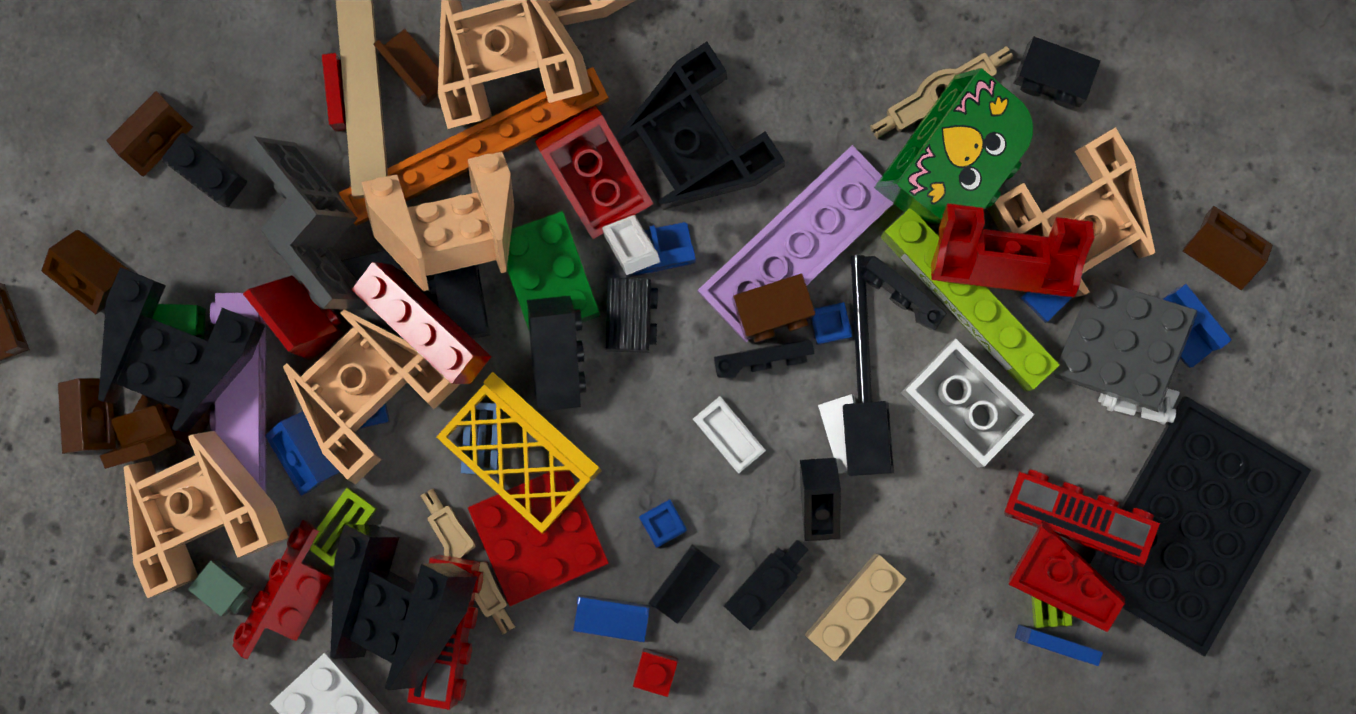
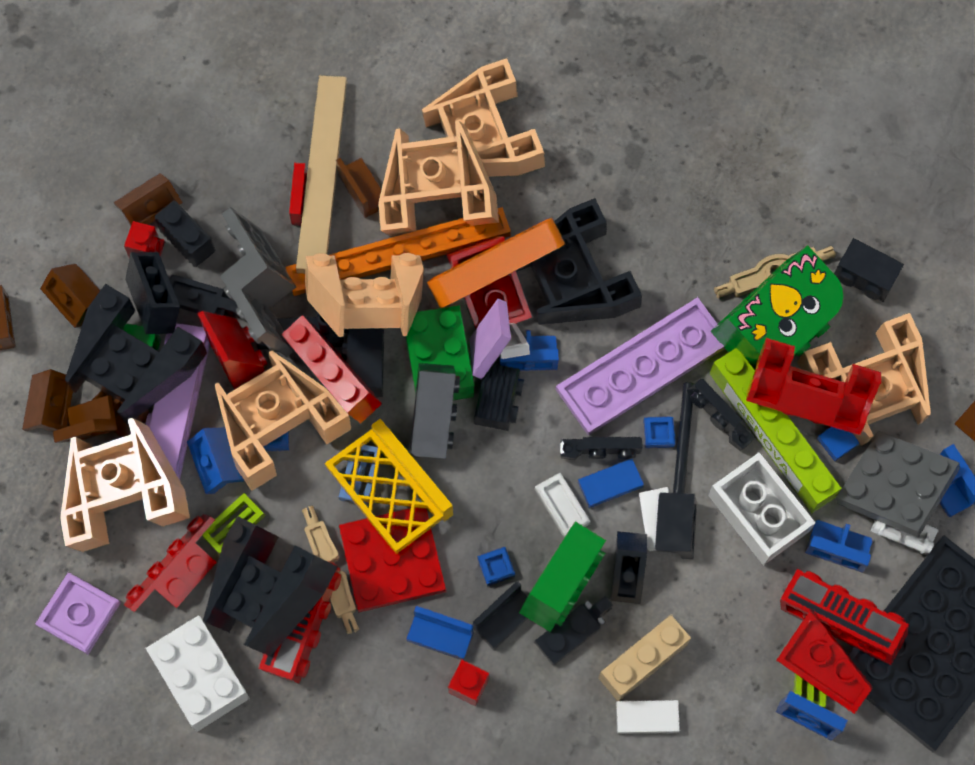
camera: 10 degrees right, 15 degrees down
sand green brick [188,560,252,617] -> none
reddish brown brick [732,273,816,343] -> none
none -> lavender tile [35,572,121,655]
none -> red brick [124,221,165,258]
none -> black brick [125,252,180,335]
none -> black hinge [169,274,241,319]
none -> orange beam [426,218,565,308]
none -> lavender tile [469,299,511,379]
none -> green brick [520,521,606,632]
none -> blue tile [578,459,644,508]
none -> white tile [616,700,679,734]
none -> blue panel [805,520,872,573]

